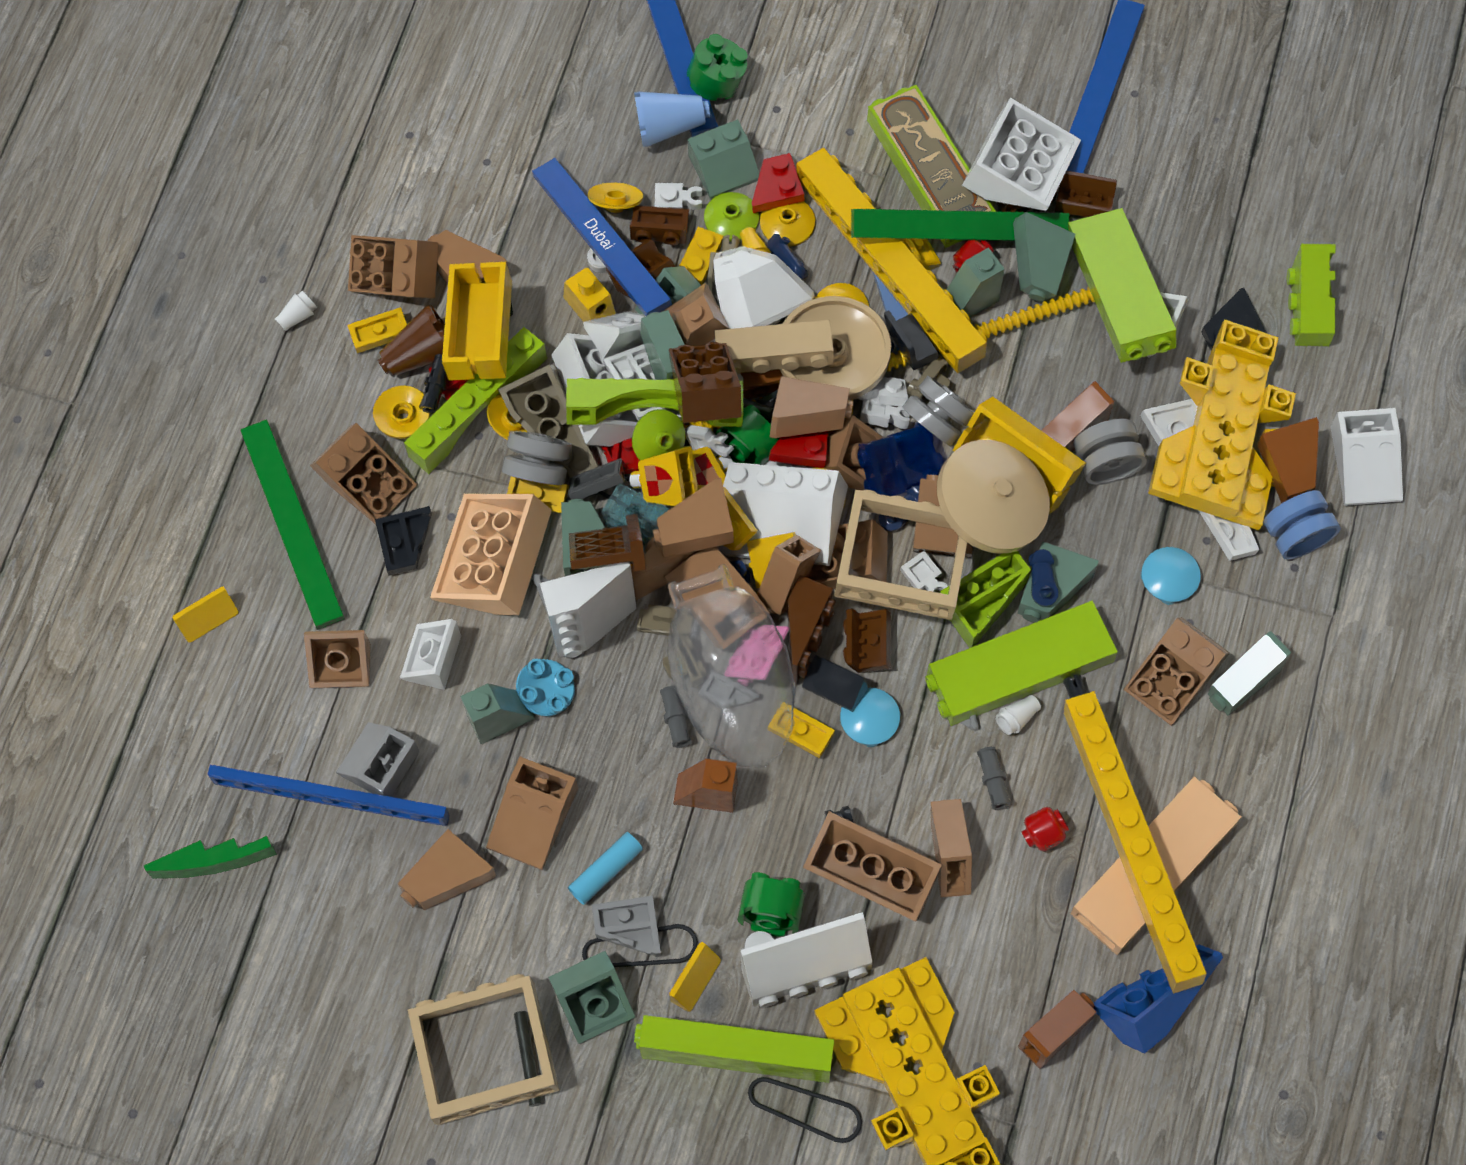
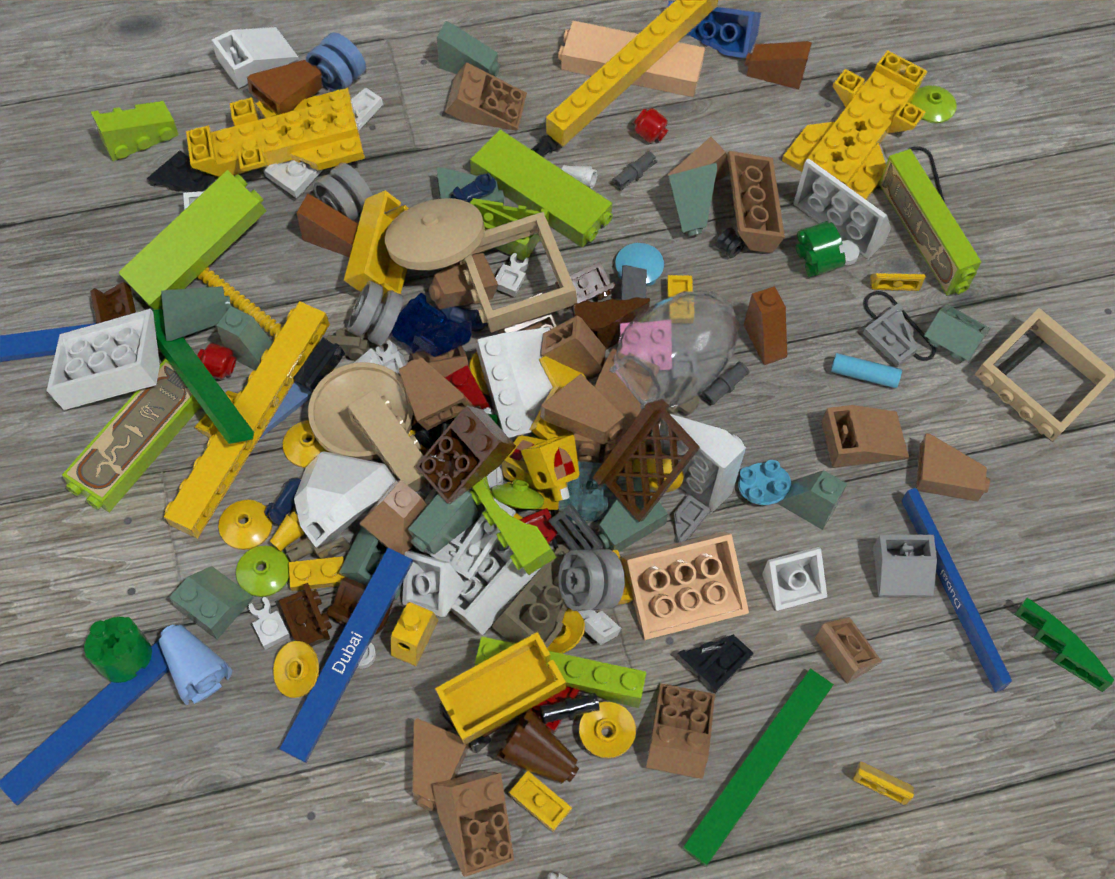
camera: 125 degrees left, 5 degrees down
red wing [752,153,805,213] -> none
medium azure dish [1141,547,1201,605] -> none
none -> white plate [577,609,621,645]
none -> sand green slope [669,163,717,236]

